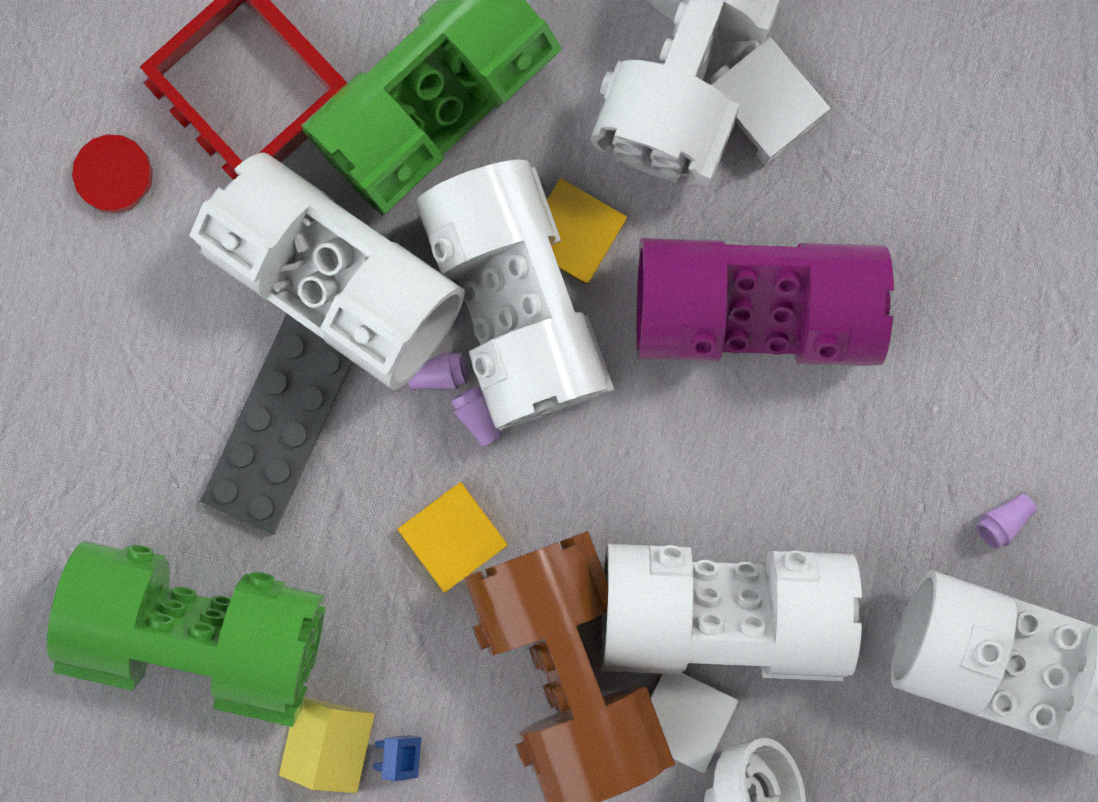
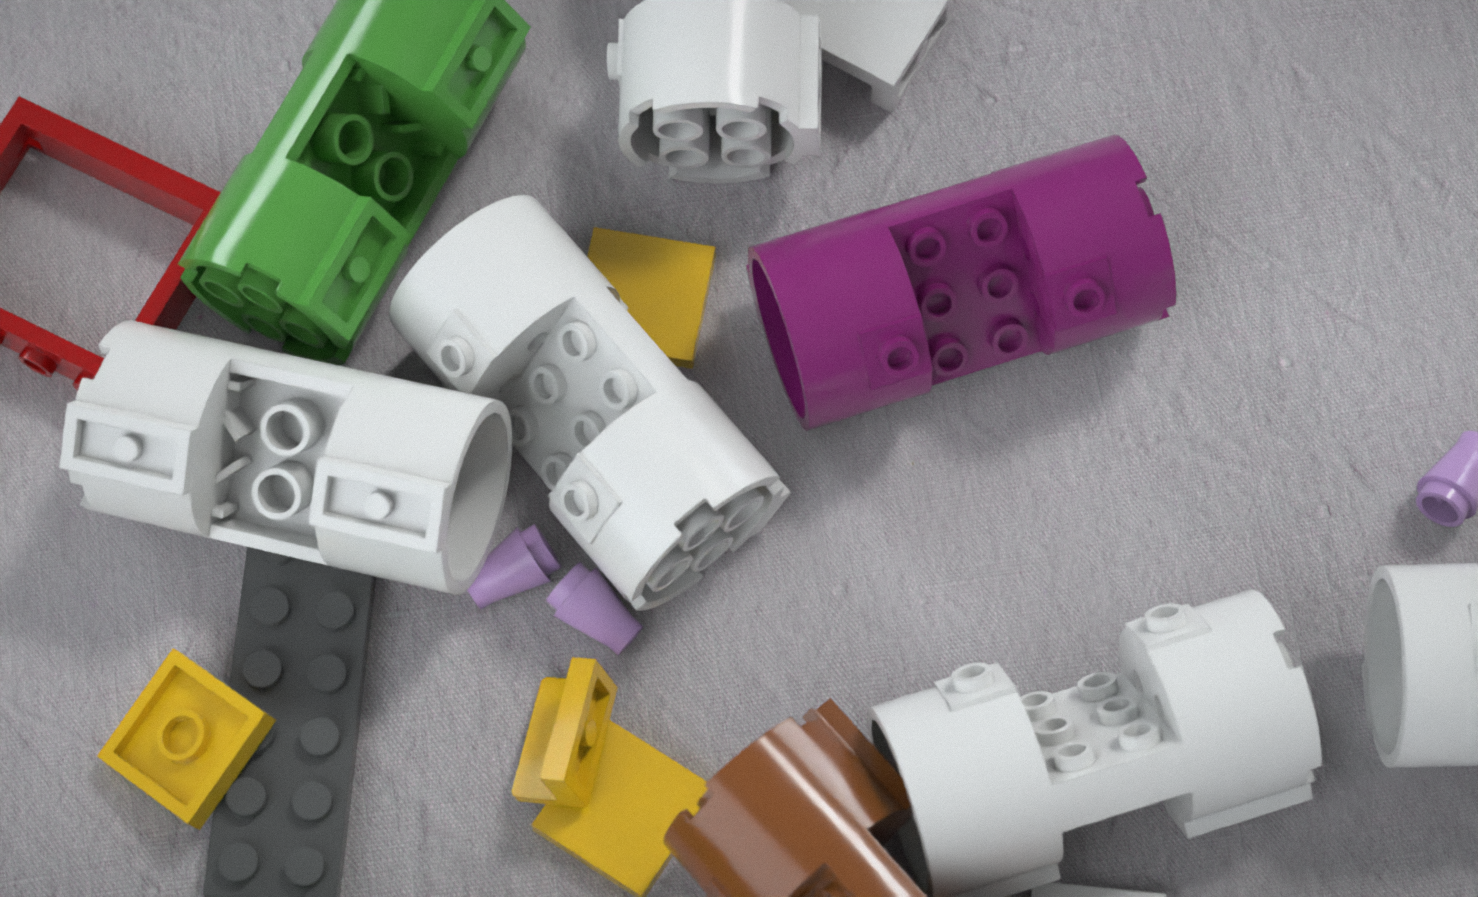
camera: 15 degrees left, 15 degrees down
none -> yellow tile [97,648,277,830]
none -> yellow panel [511,657,618,808]

